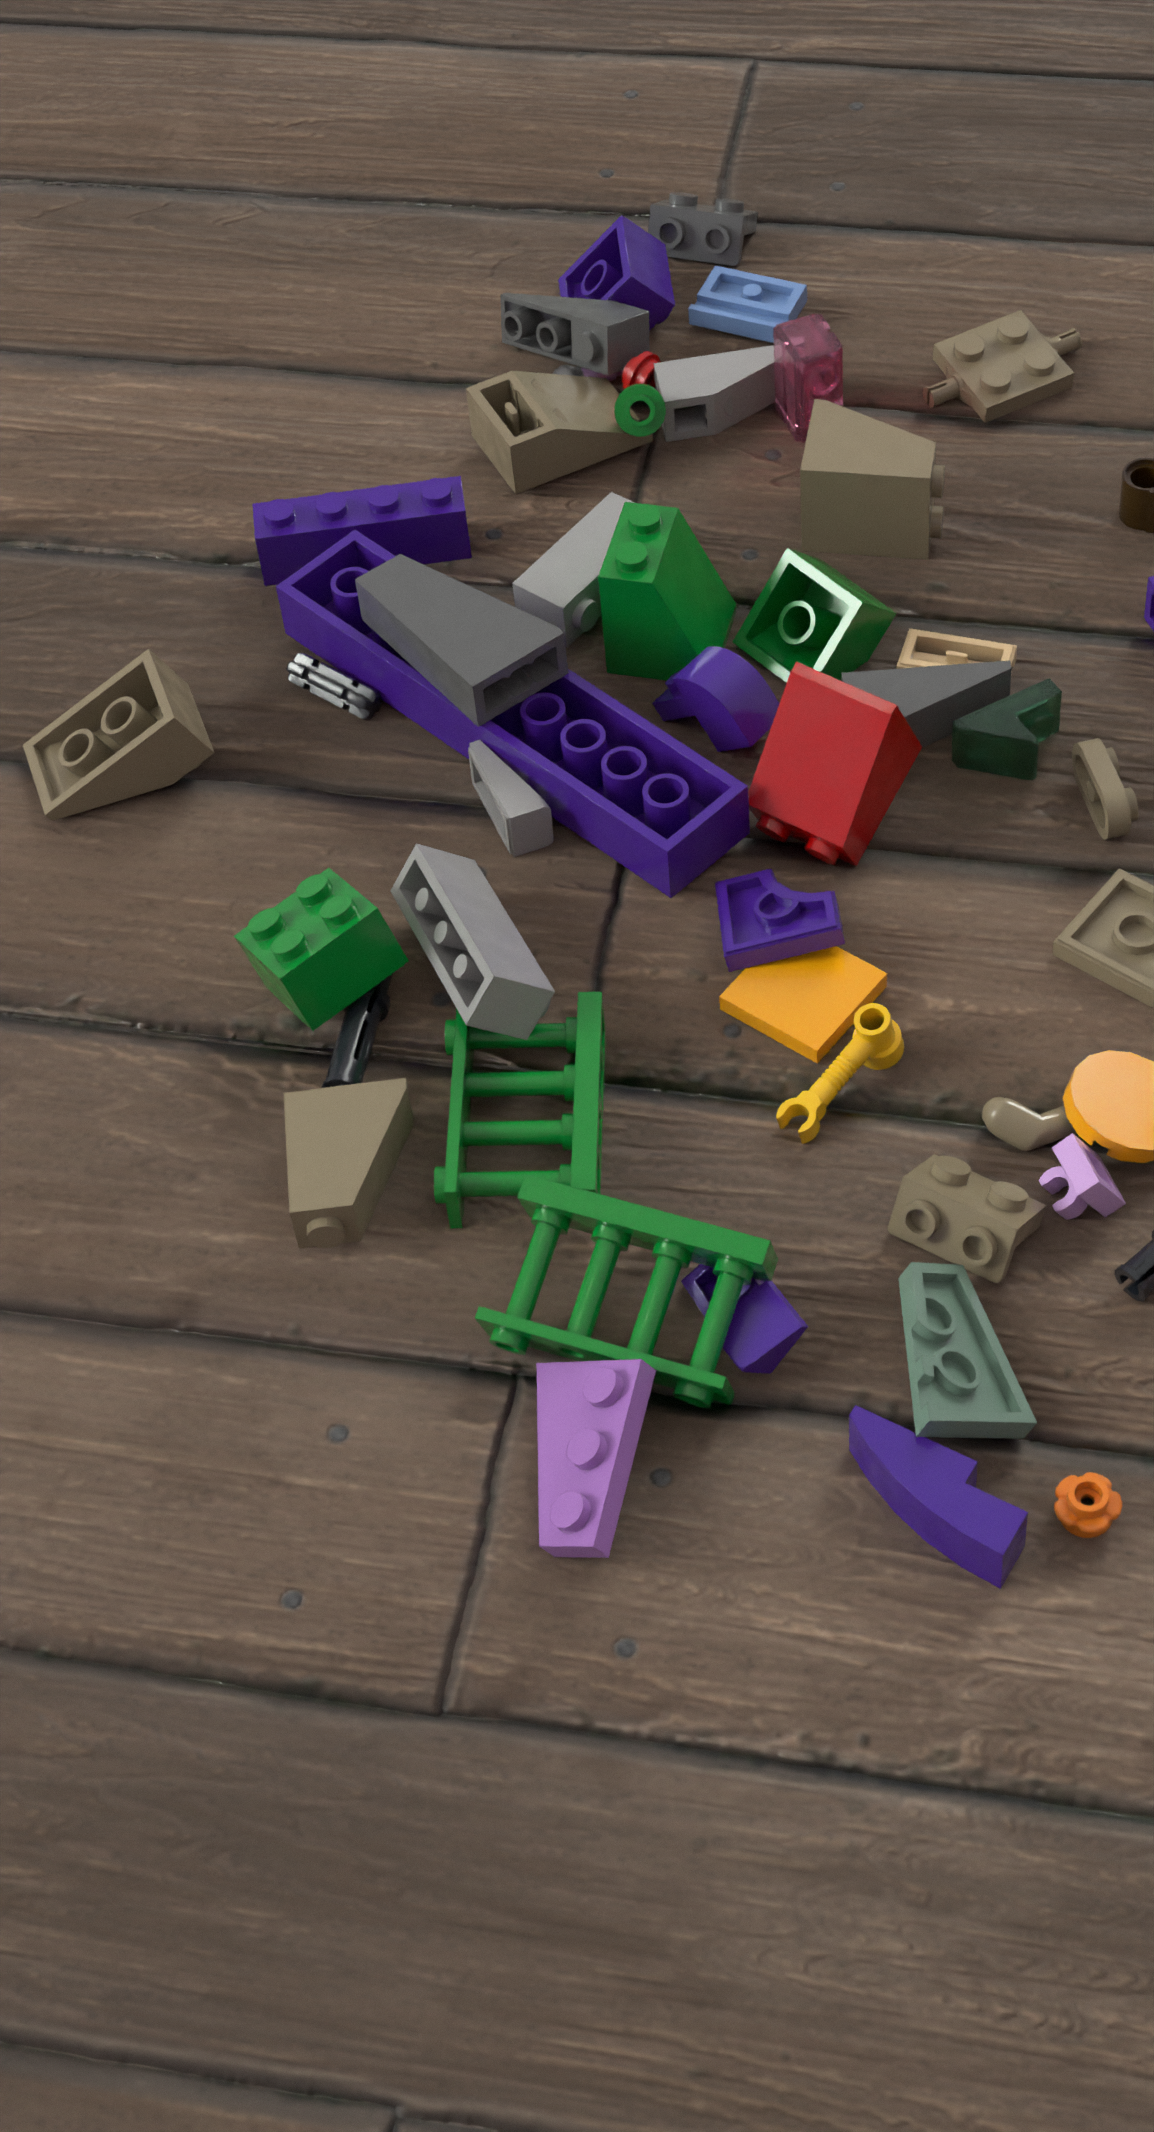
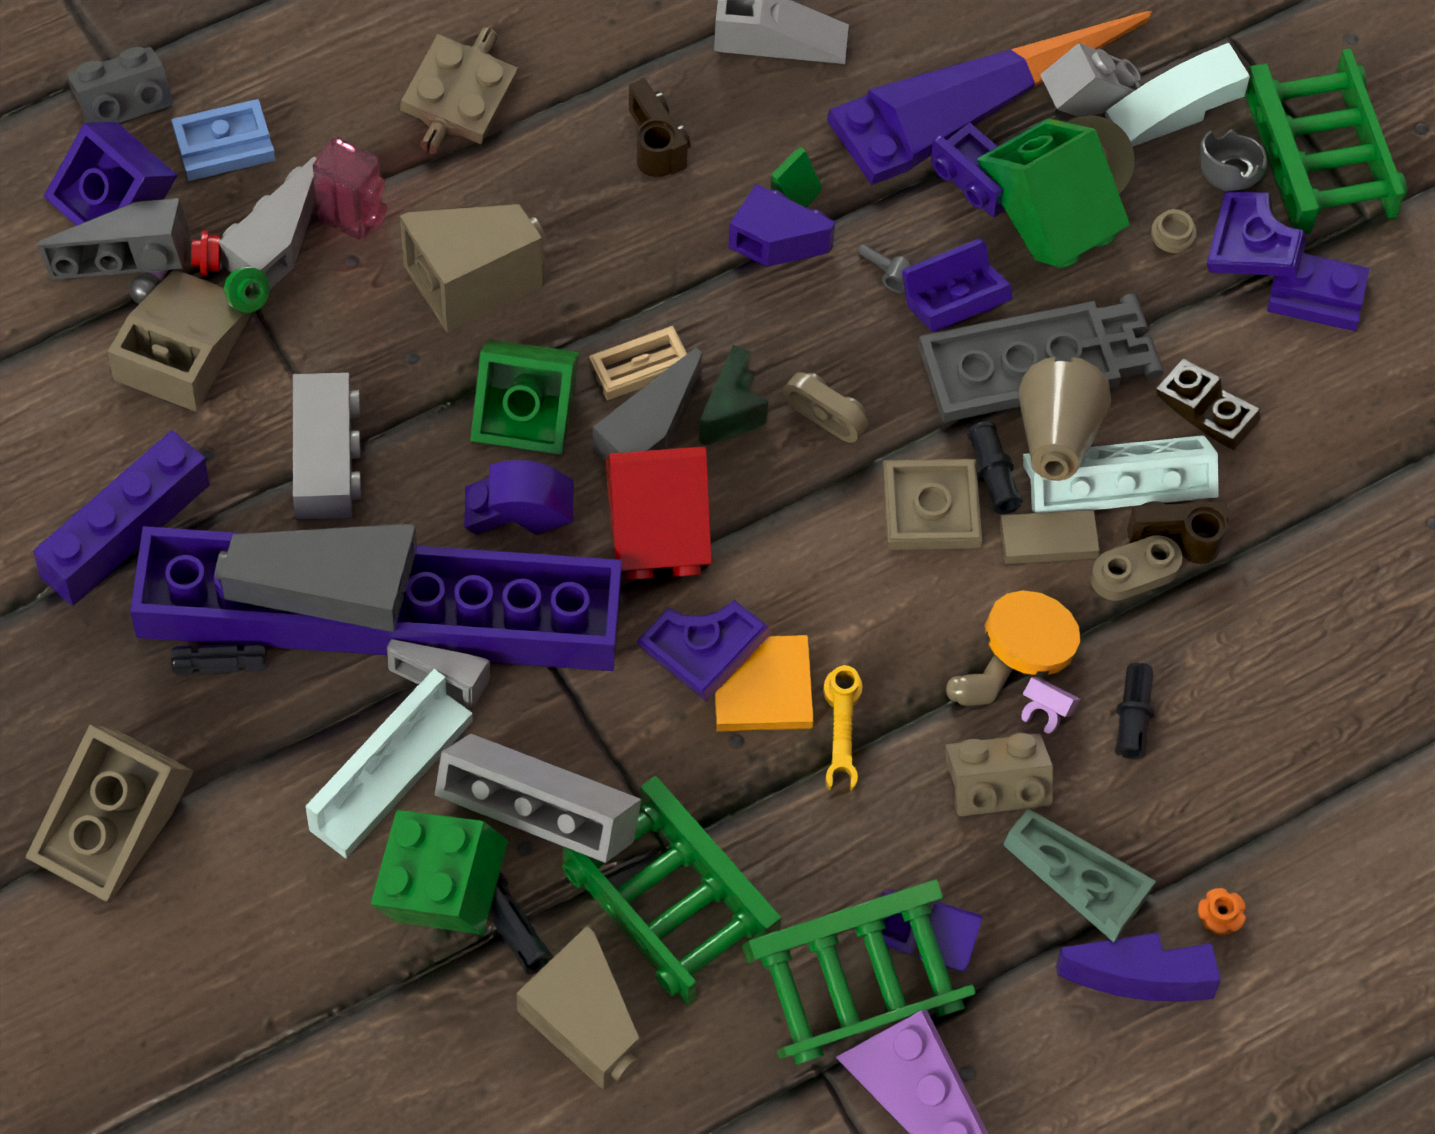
camera: 50 degrees left, 10 degrees up
green slope [598,502,736,681] -> none
none -> light aqua fence [306,669,473,859]

